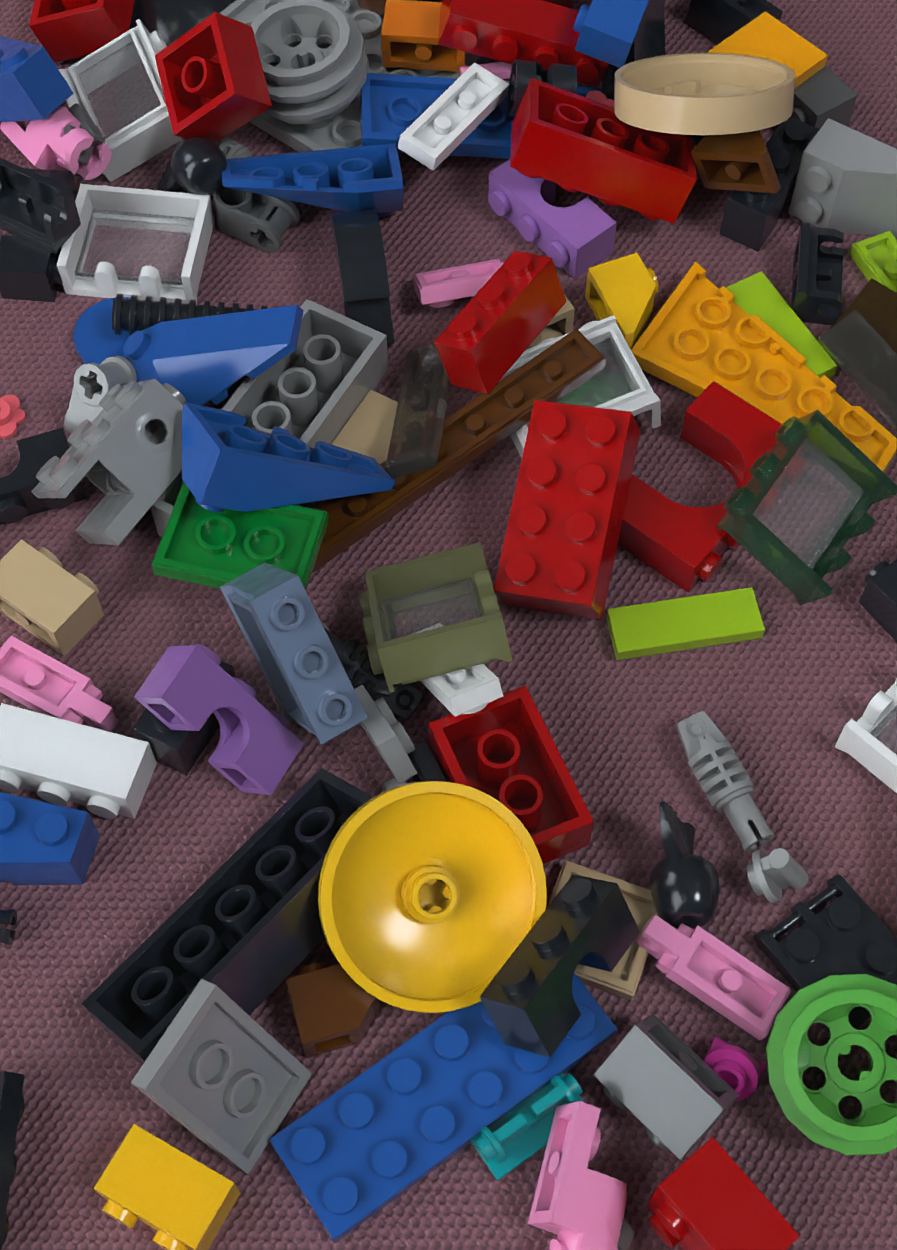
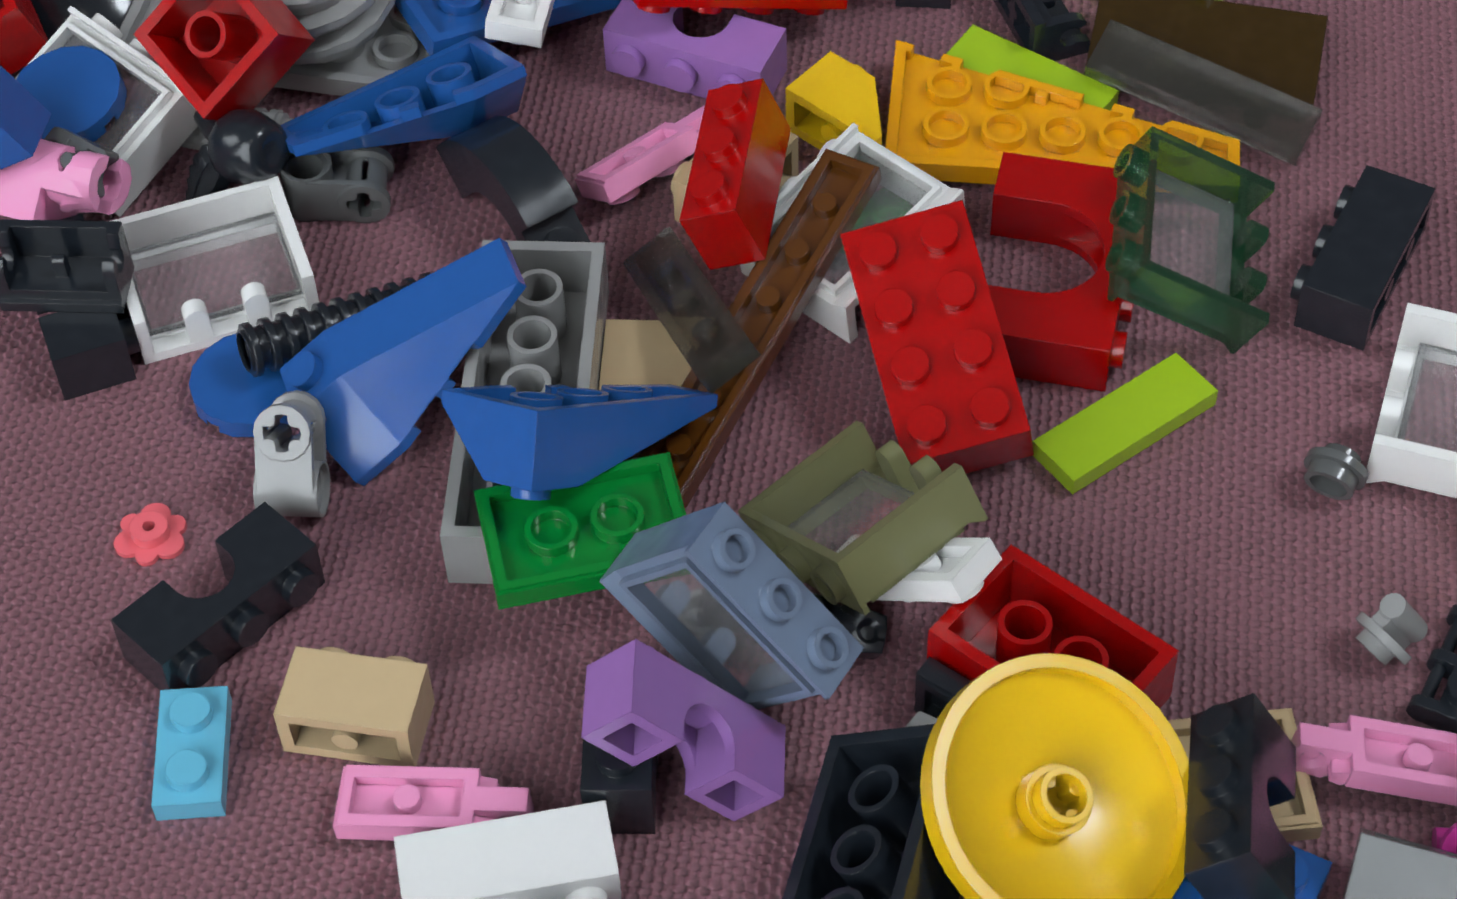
camera: 25 degrees left, 10 degrees down
light grey torso [31,379,186,545] -> none
light grey plate [354,684,417,784] -> none
black piece [650,801,719,929] -> none
light grey hinge [677,711,775,852] -> none
none -> blue tile [16,46,127,142]
none -> dark grey plate [1304,443,1369,500]

